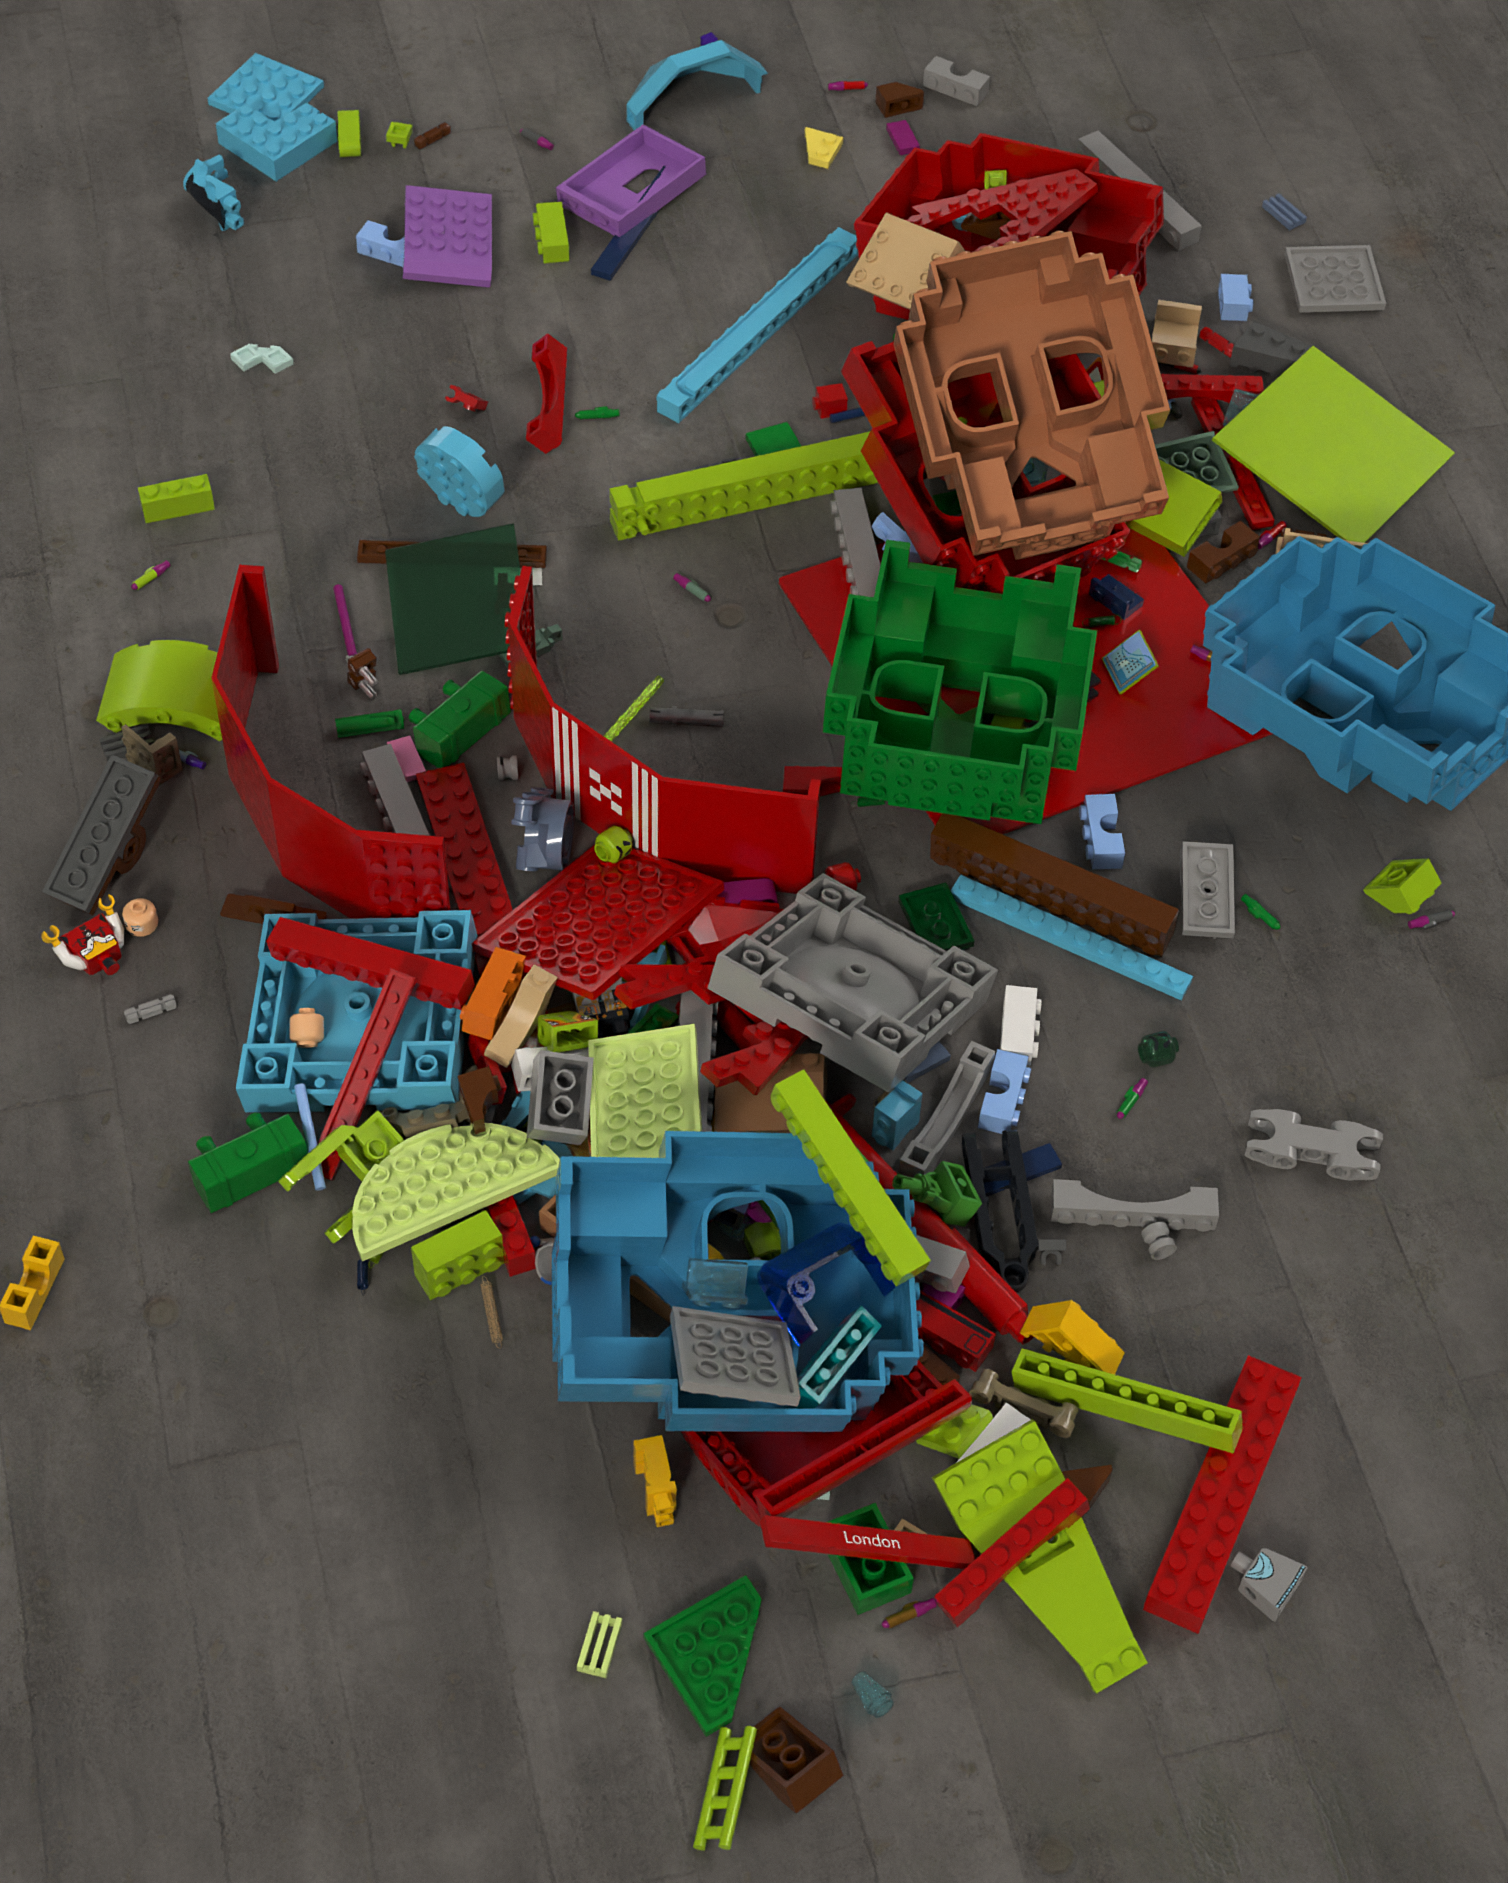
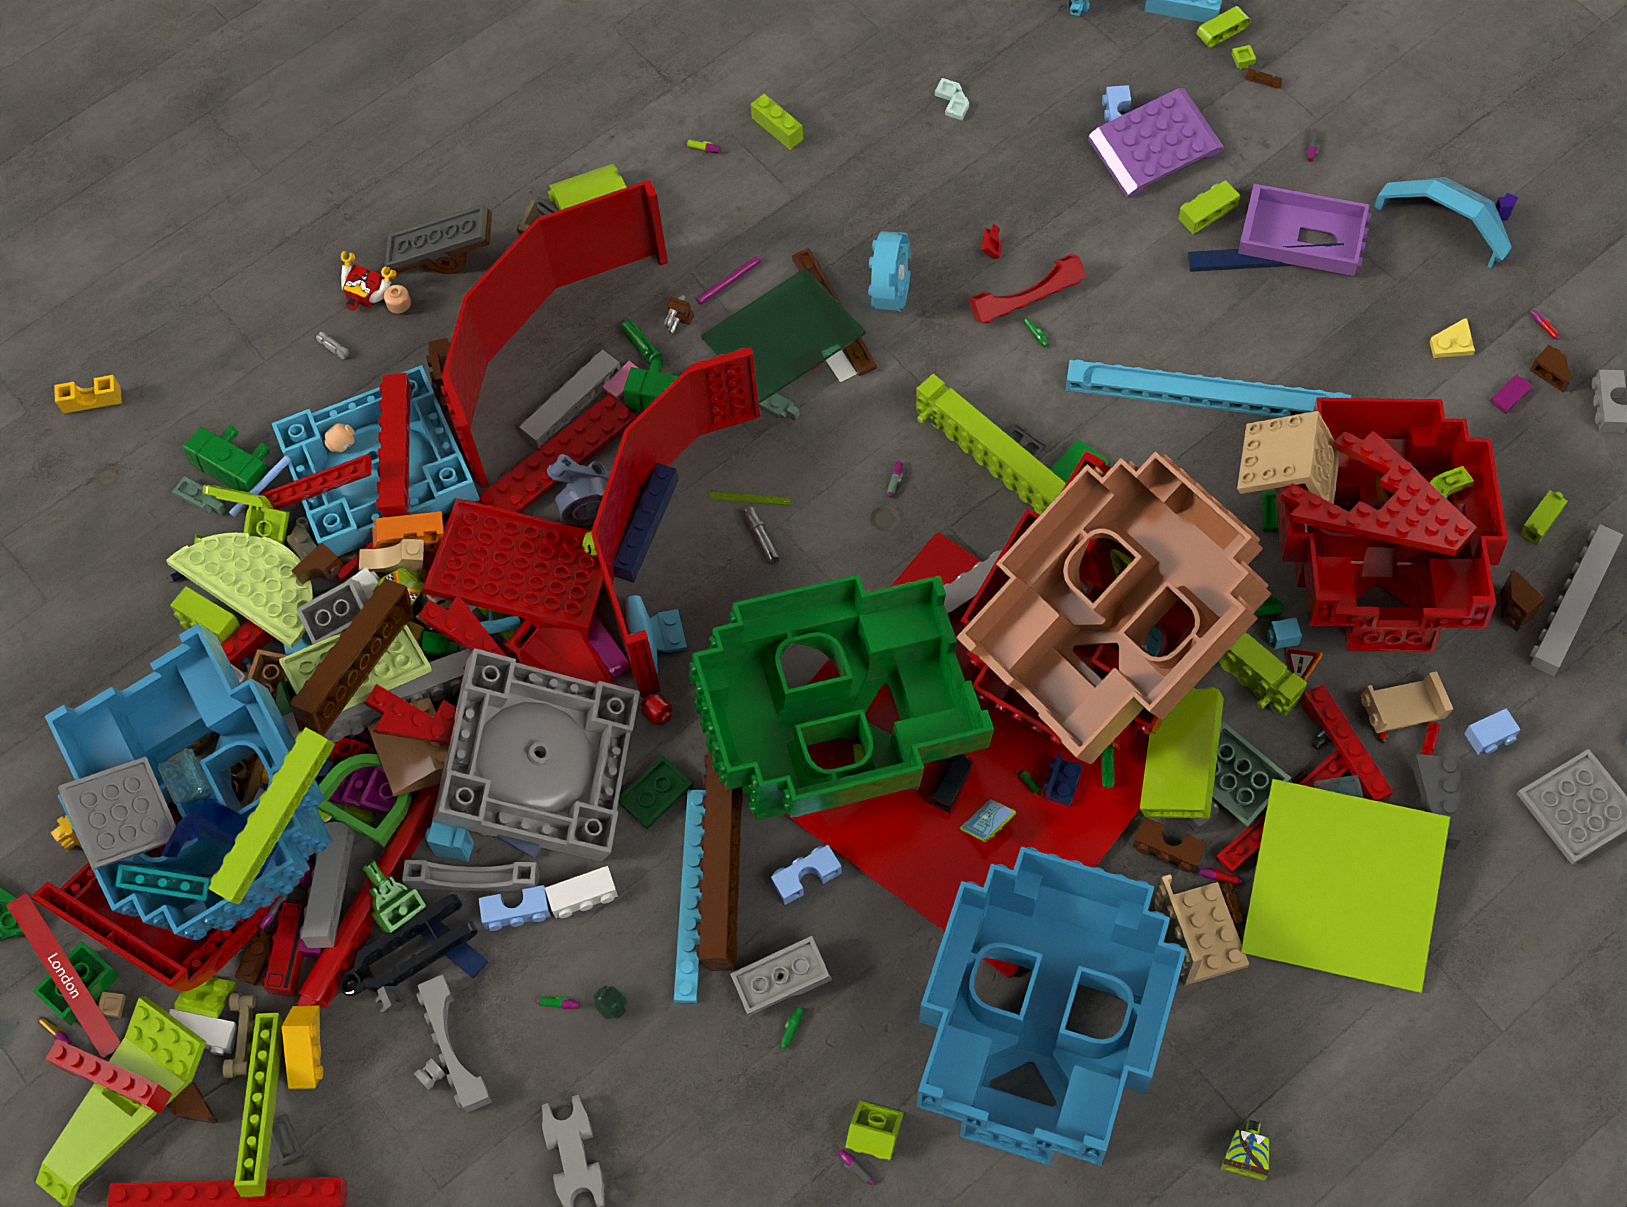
camera: 70 degrees right, 10 degrees up
none -> sand green hinge [172,476,227,516]
none -> reddish brown brick [290,578,414,736]

